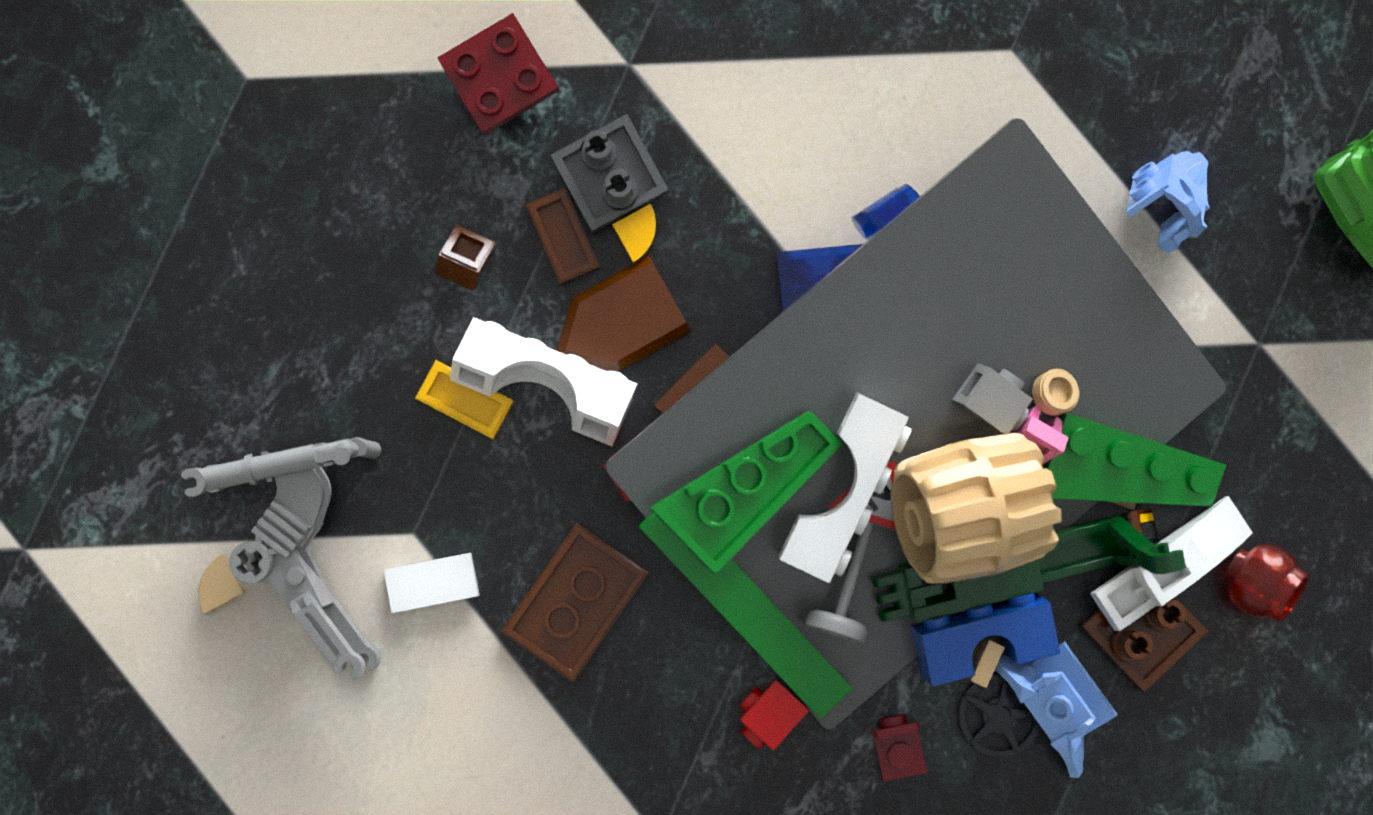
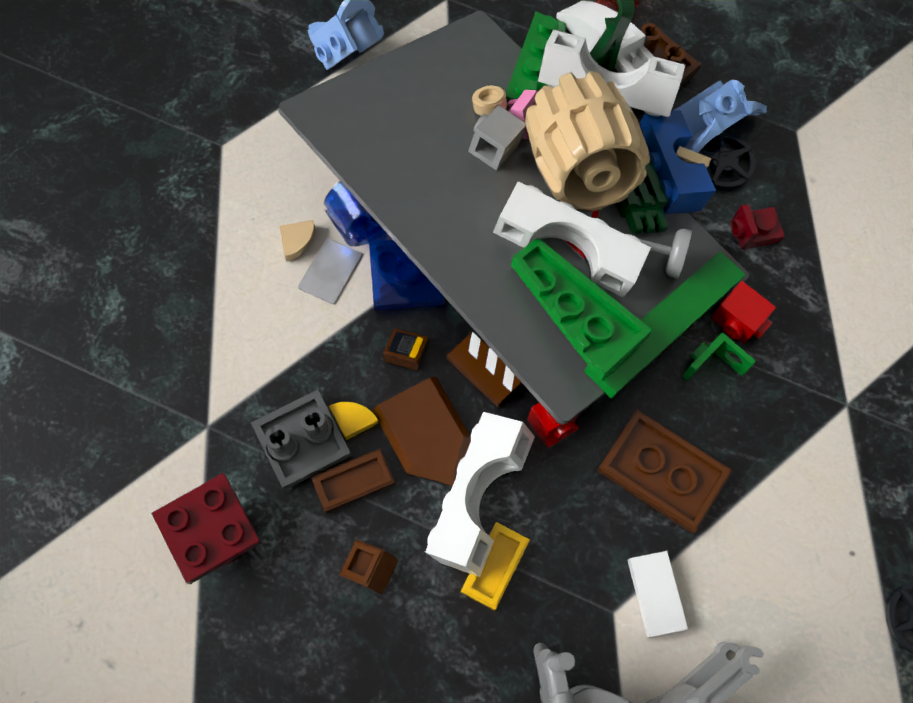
camera: 90 degrees left, 15 degrees down
none -> tan tile [279,220,315,261]
none -> flat silver sticker [298,238,362,304]
none -> slope [383,328,428,371]
none -> white arch [538,30,685,117]
none -> green bracket [683,332,756,381]

